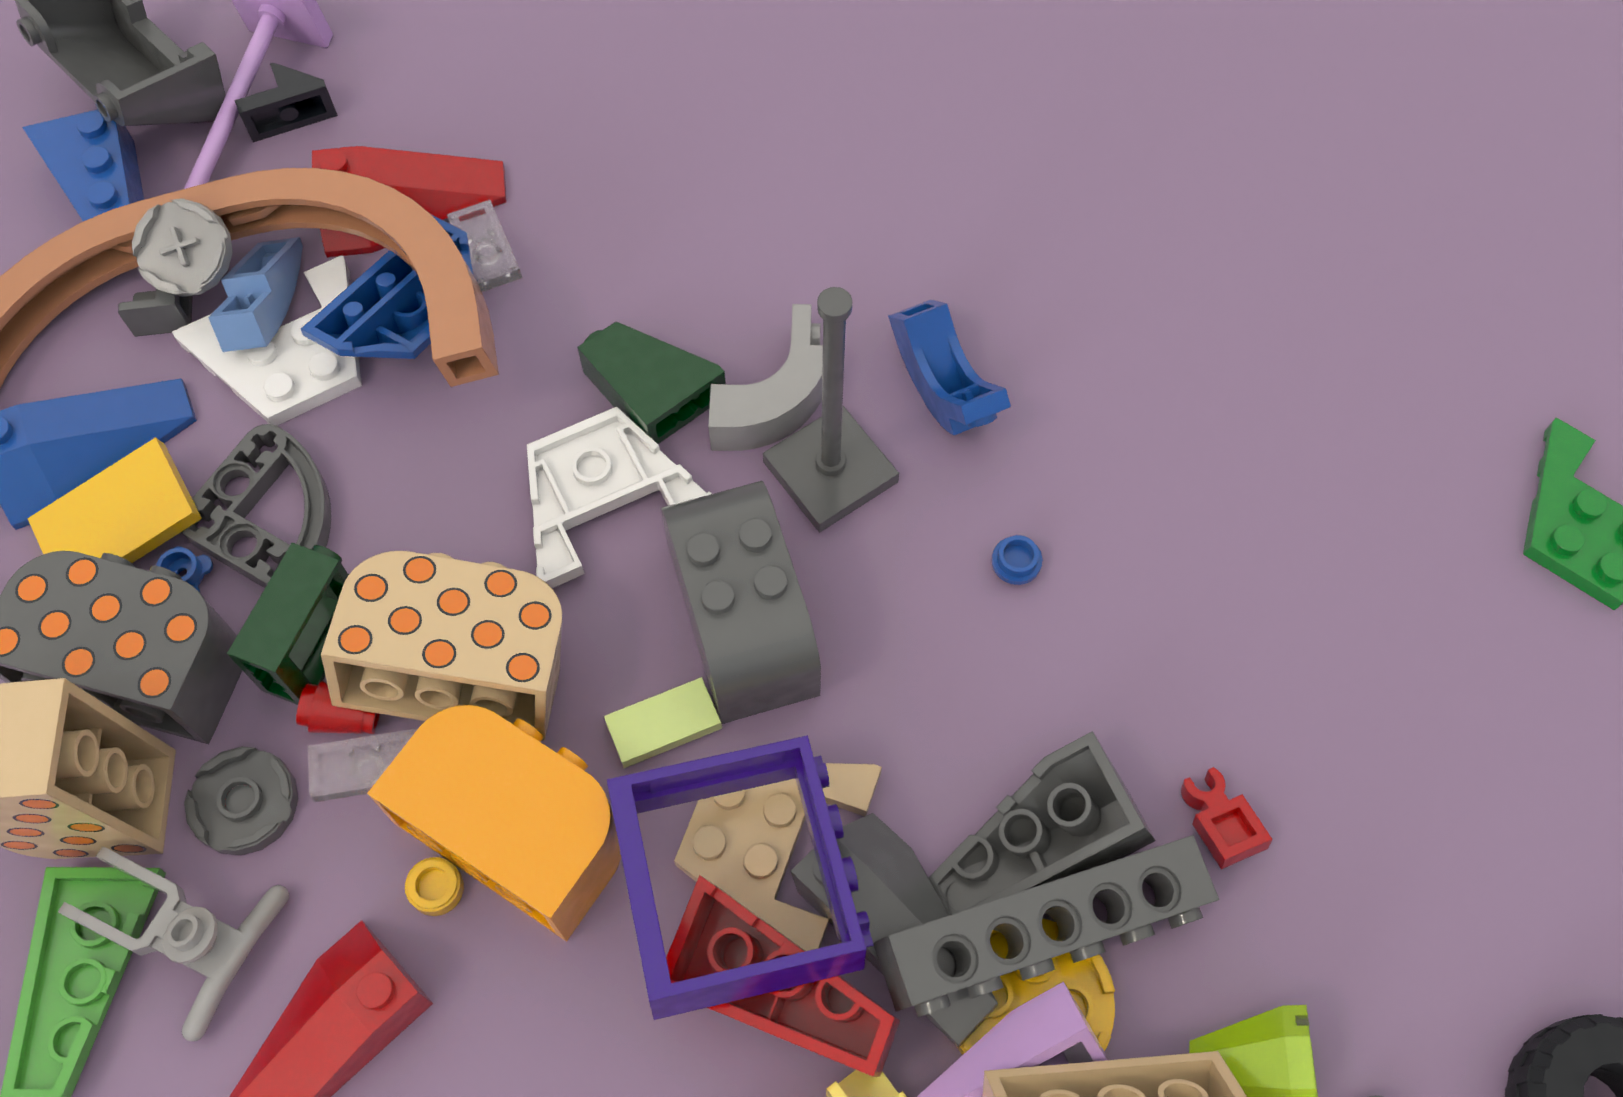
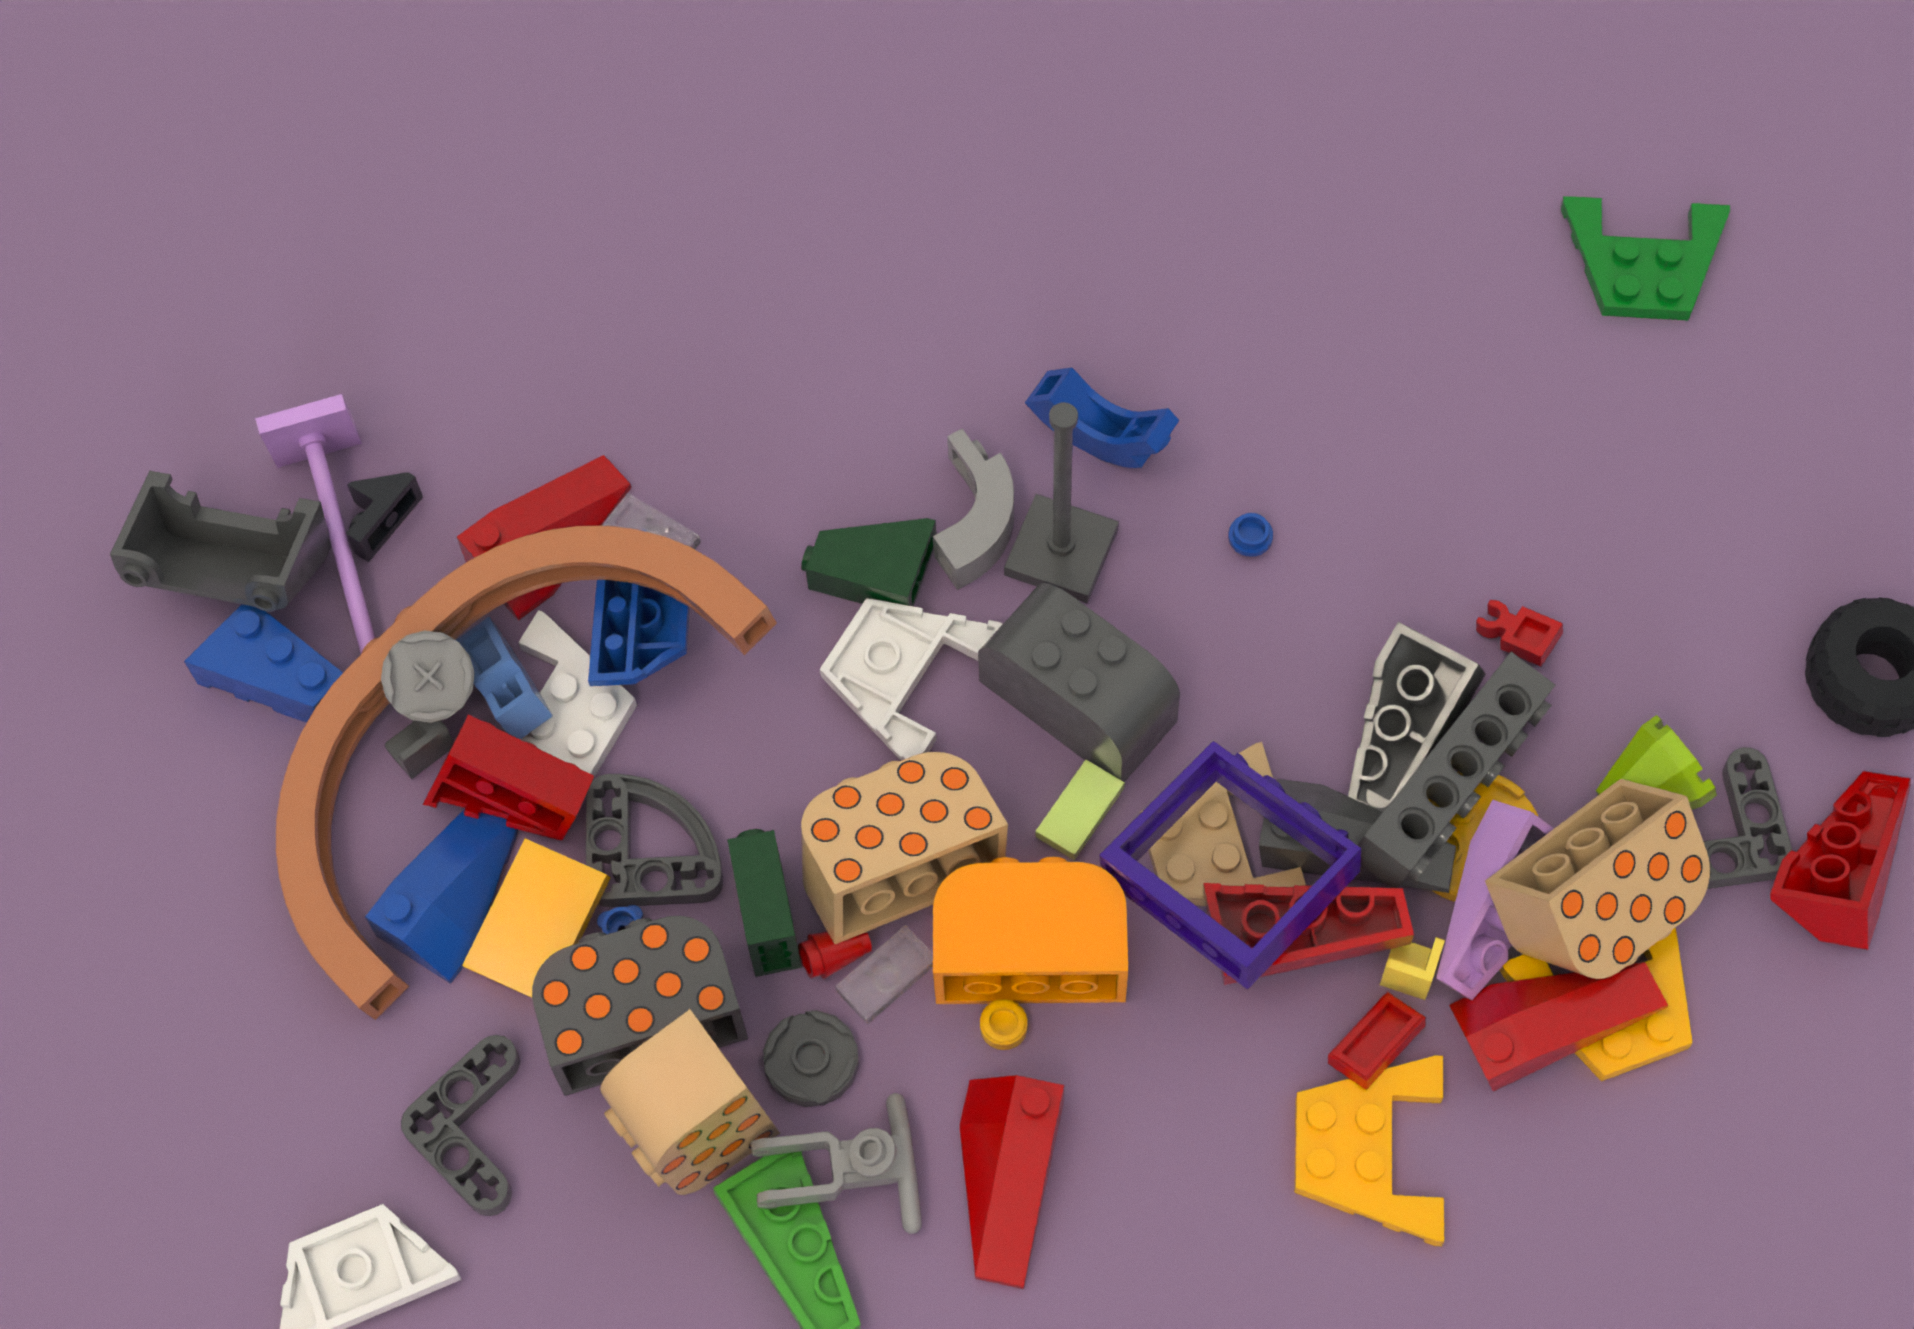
camera: 30 degrees left, 0 degrees up
none -> red wedge [422,714,594,841]

